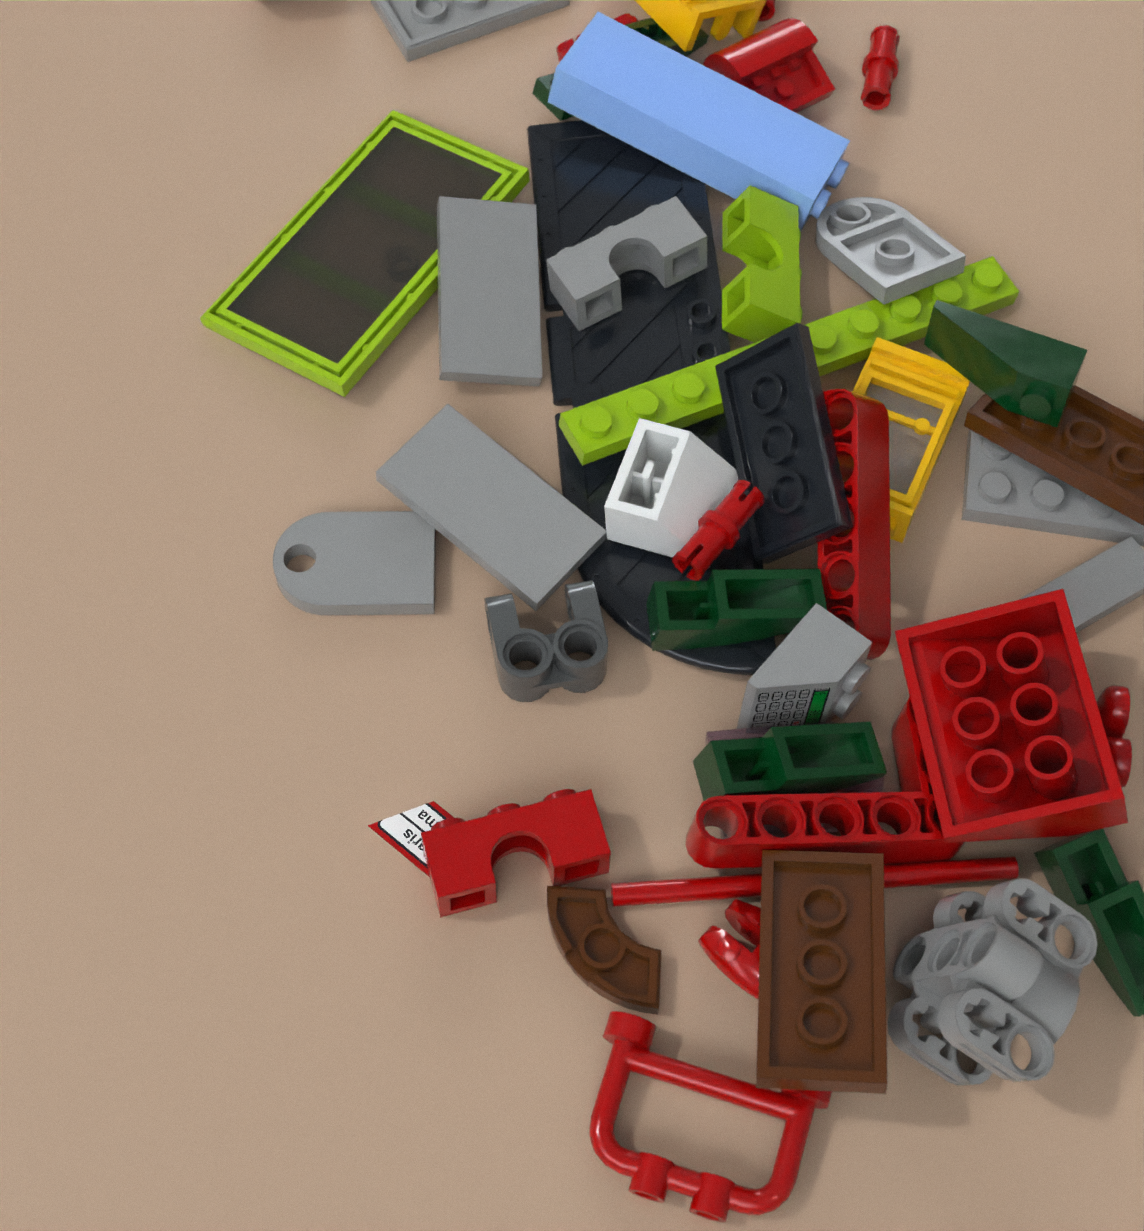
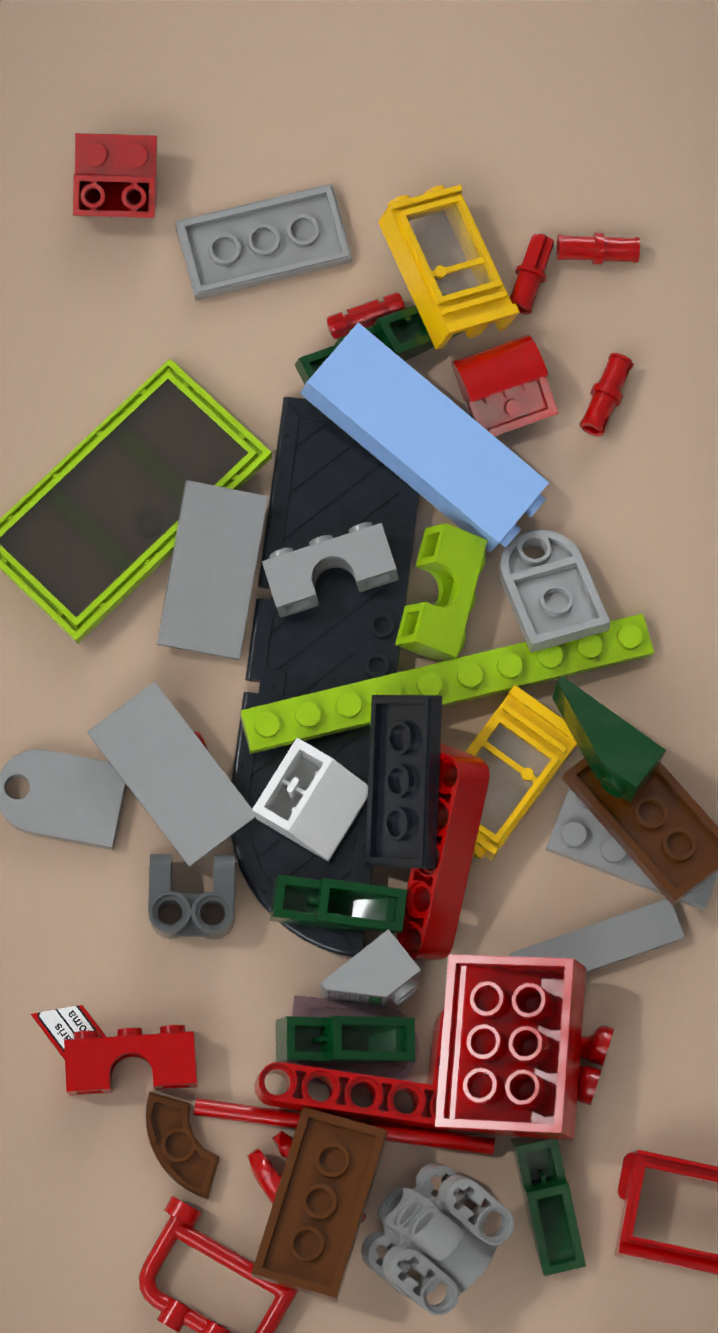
camera: 10 degrees right, 15 degrees up
red pin [672,480,765,581] -> none

